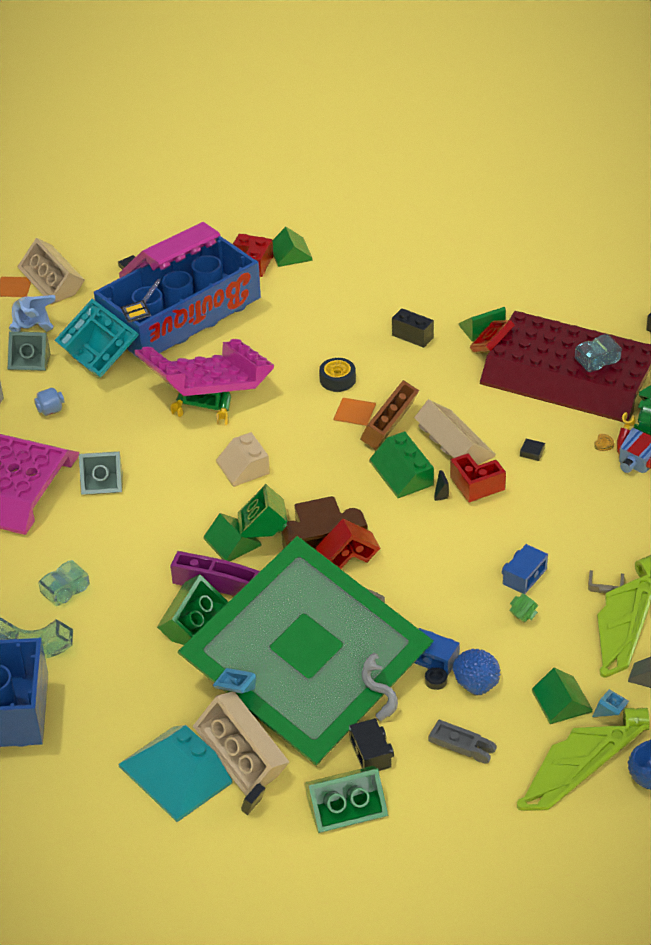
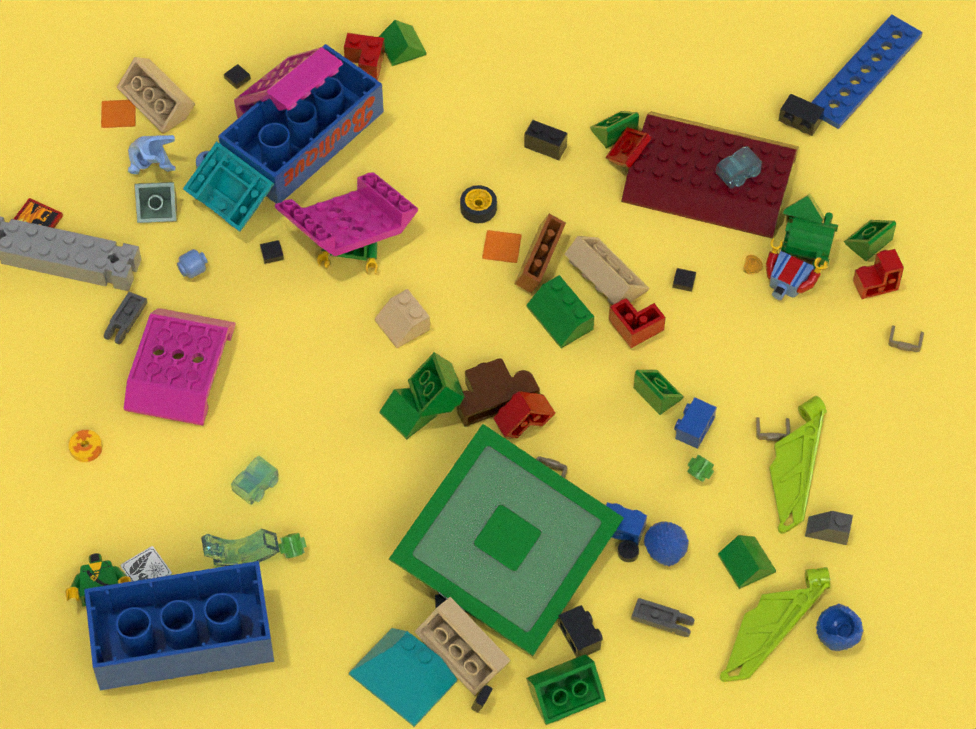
camera: 10 degrees left, 15 degrees up
sand green slope [79,451,123,495] -> none
piece [121,279,160,323] -> none
green slope [157,574,228,645] -> none
magenta slope [170,551,260,596] -> none
dark azure slope [213,668,256,693] -> none
light grey animal [361,653,398,721] -> none
black slope [434,470,449,501] -> none
dark azure slope [592,689,629,717] -> none
none -> black tile [260,240,284,264]
none -> bright green gear [278,533,307,558]
none -> green slope [633,370,684,415]

